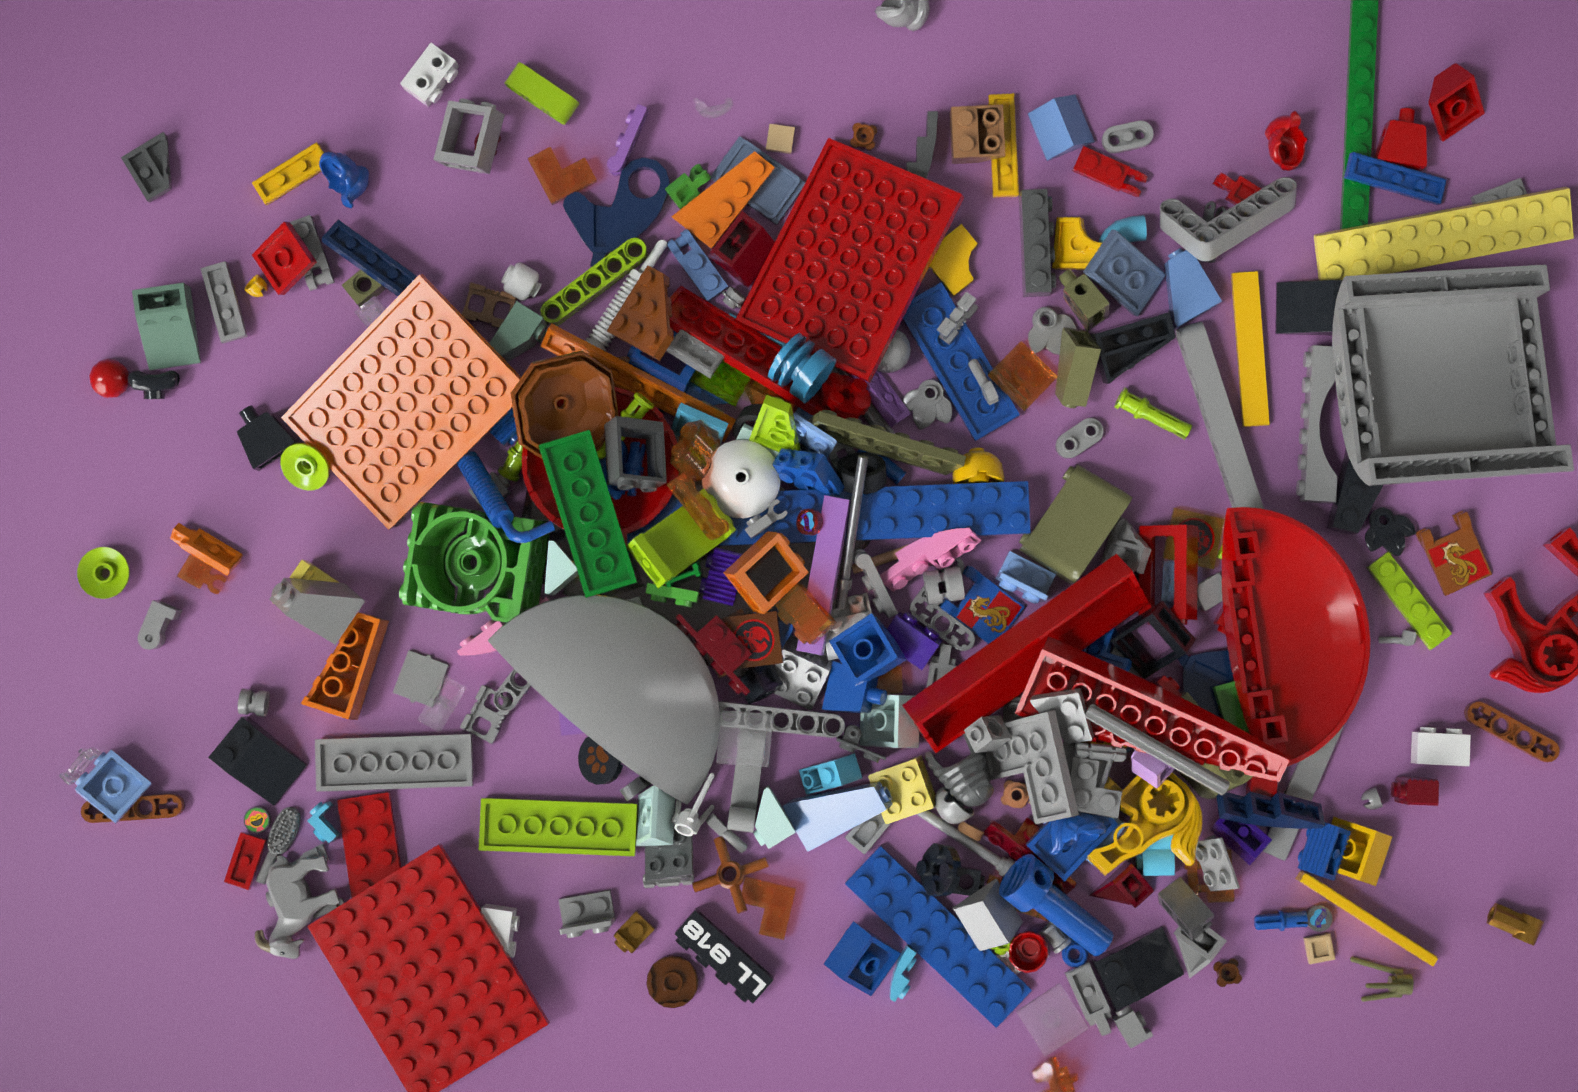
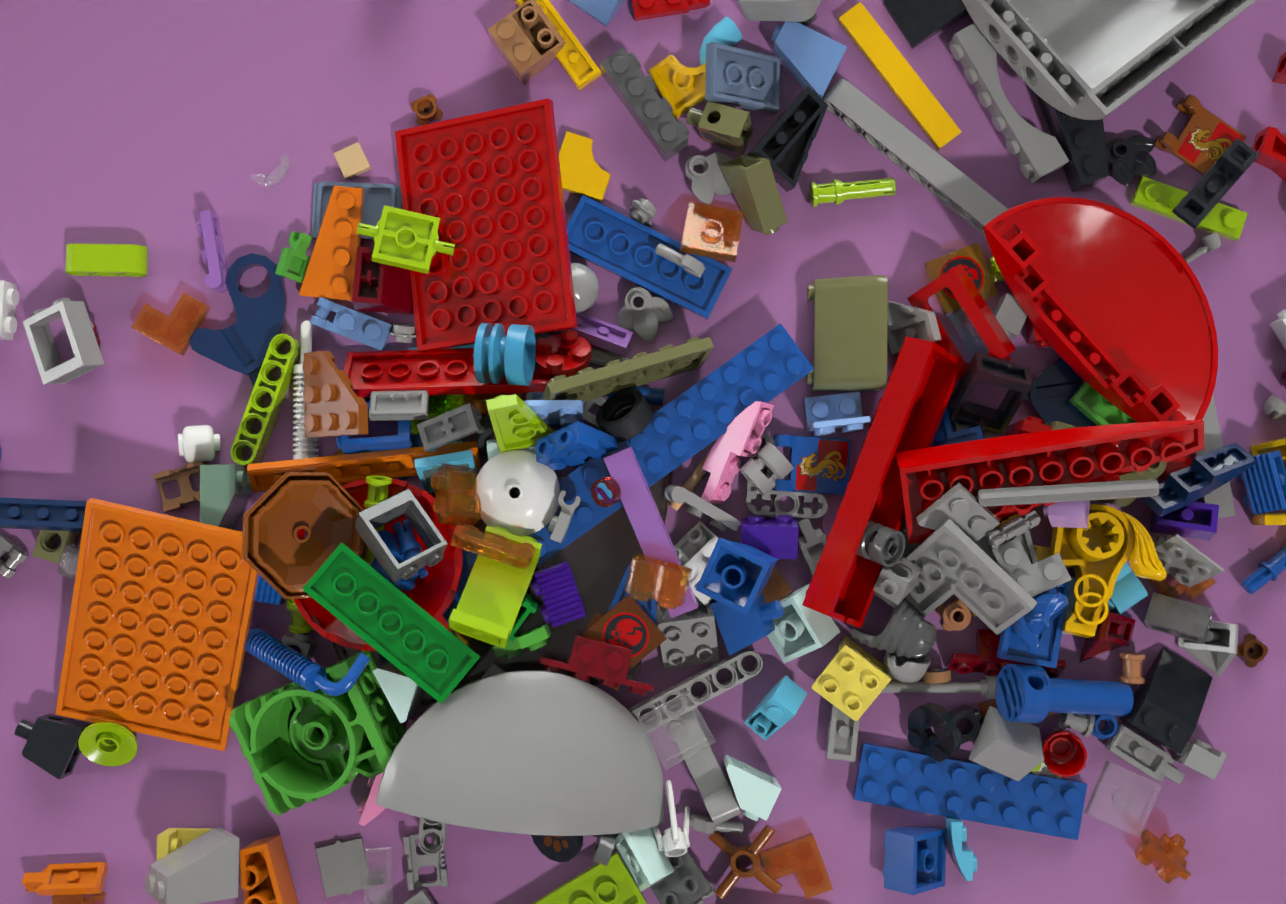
camera: 35 degrees left, 0 degrees up
orange window [723,531,809,614] -> none
black brick [740,665,783,704] -> none
slope [782,782,893,852] -> none
flat silver bar [835,455,868,610] -> none
dark grey hinge [836,725,886,763] -> none
dark grey slope [906,111,938,179] -> none
light grey piece [937,292,979,345] -> none
yellow cylinder [952,448,1004,484] -> none
light grey plate [1055,418,1103,459] -> none
none -> lime plate [357,205,455,274]
none -> flat silver hinge [417,403,485,453]
none -> light grey plate [629,198,657,227]
none -> dark grey wheel [856,520,905,567]
none -> yellow piece [1074,592,1108,625]
none -> nougat bush [1118,652,1146,684]
none -> black slope [1172,138,1259,229]

